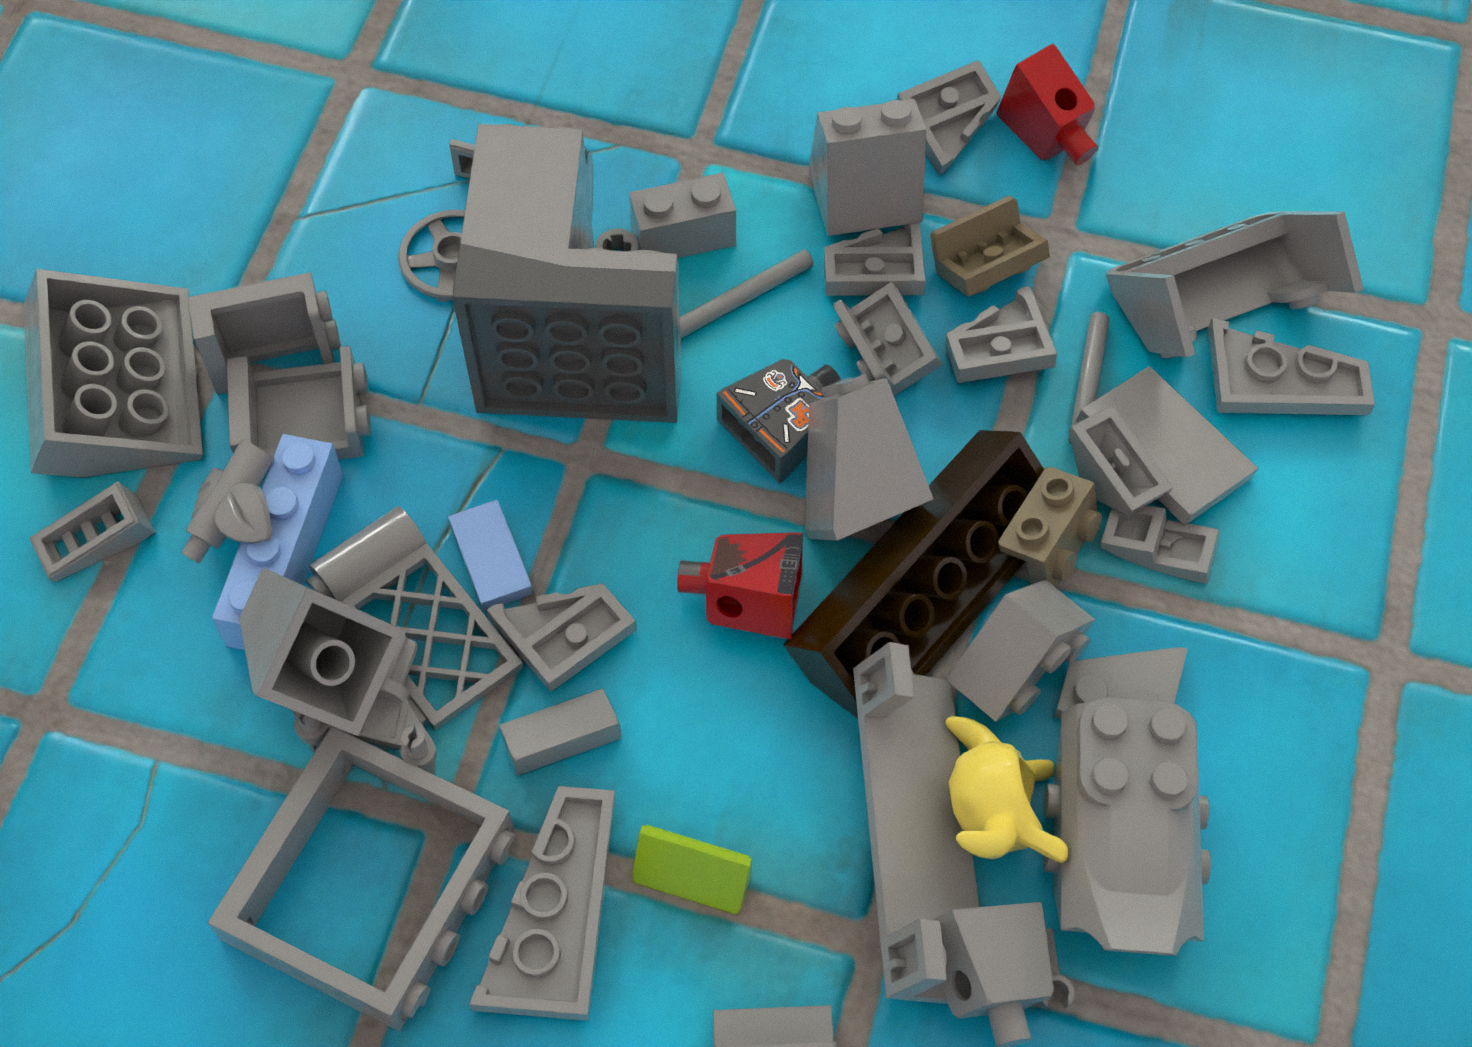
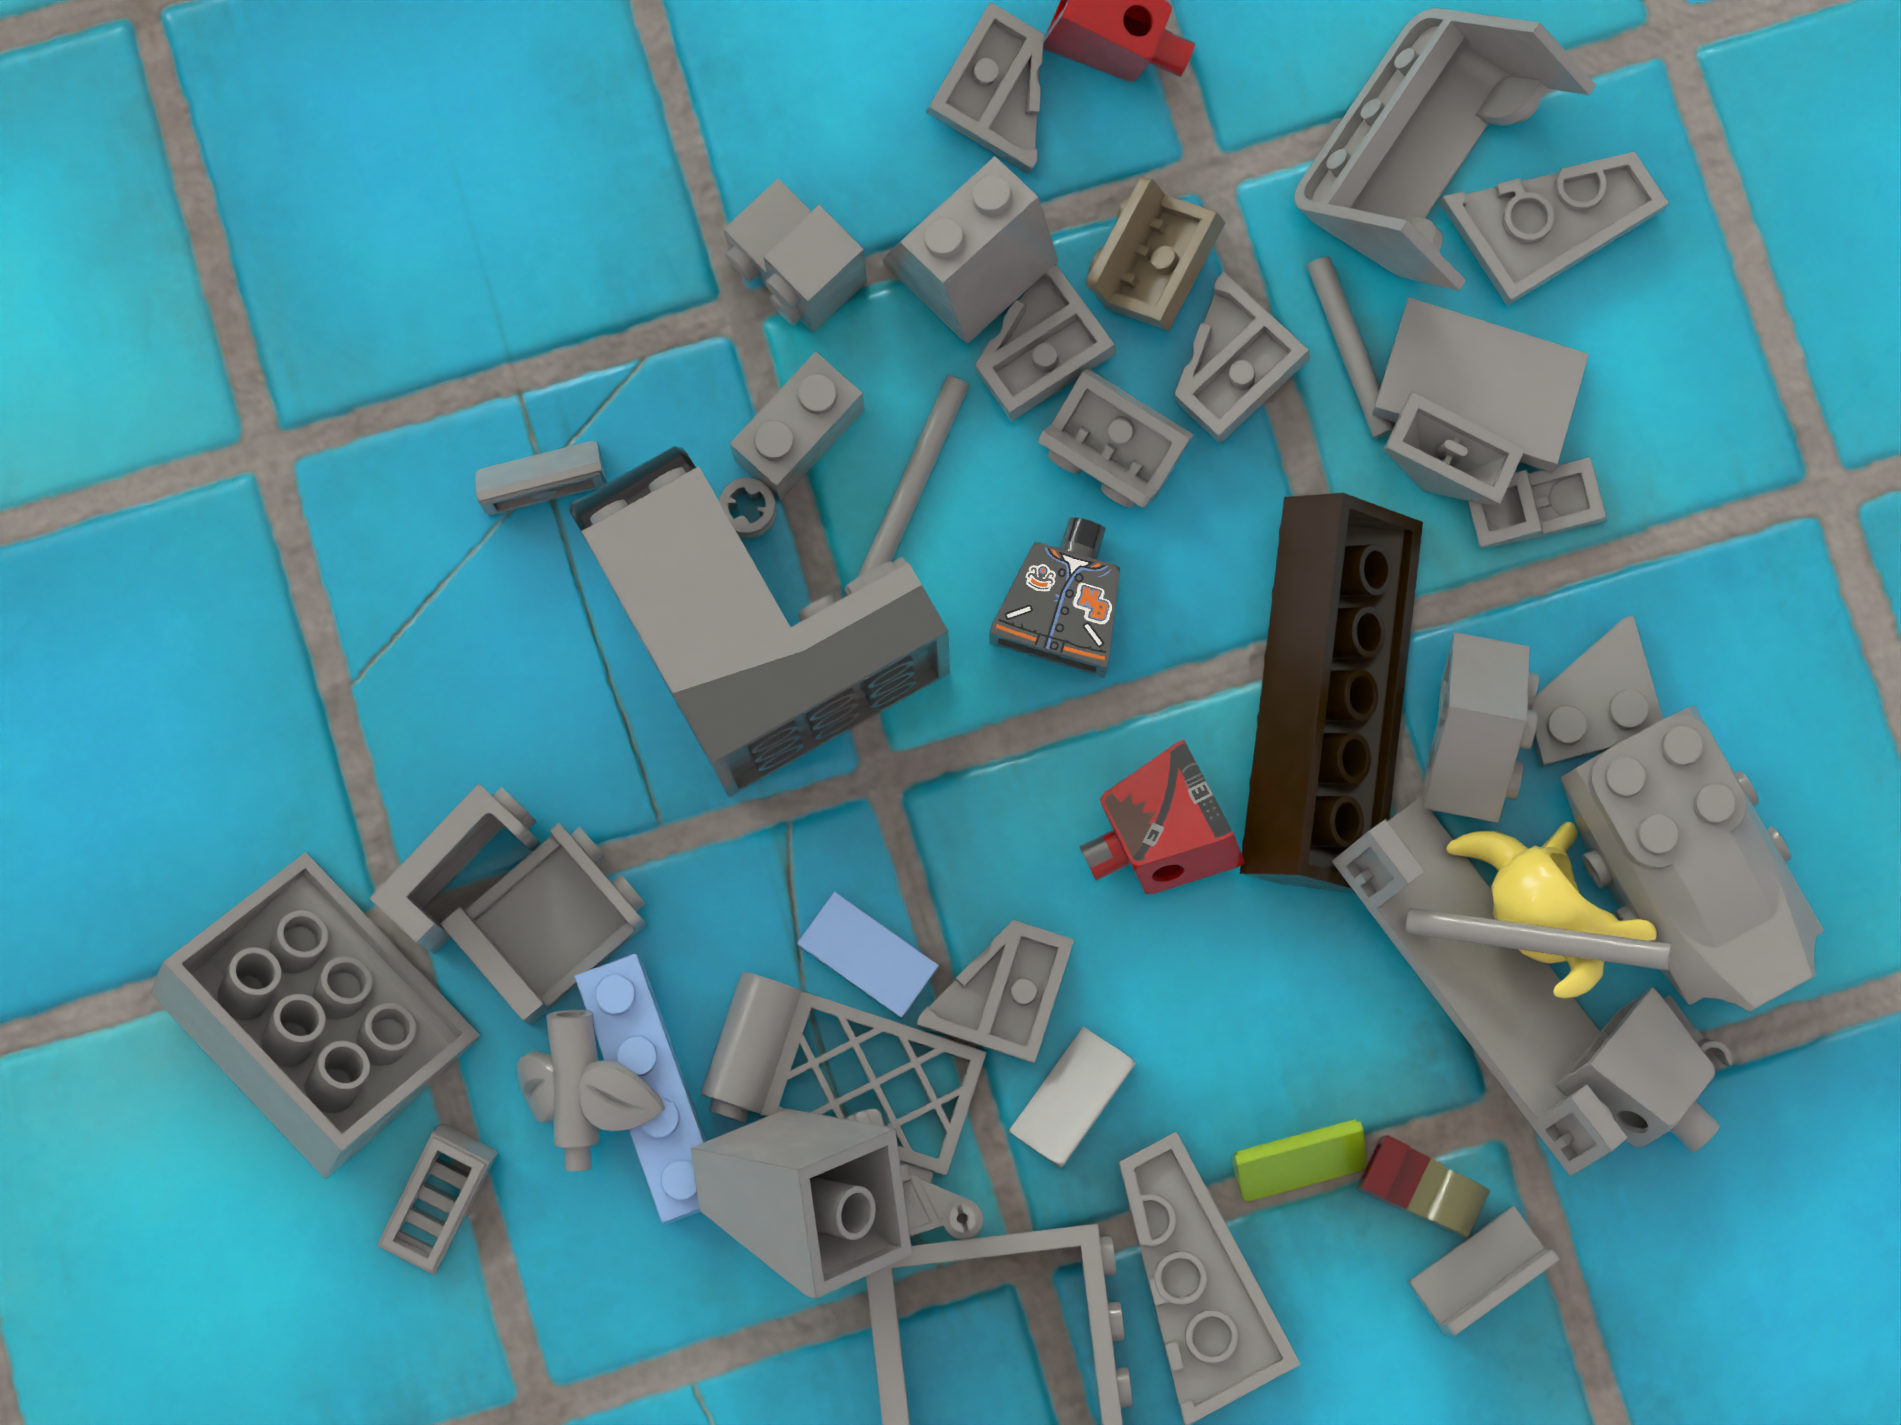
camera: 30 degrees left, 20 degrees up
light grey wheel [398,210,465,302] -> none
light grey slope [805,374,934,541] -> none
dark tan bracket [998,467,1102,588] -> none
none -> light grey brick [723,178,867,333]
none -> leg [1355,1135,1490,1238]
none -> light grey bar [1406,908,1673,971]

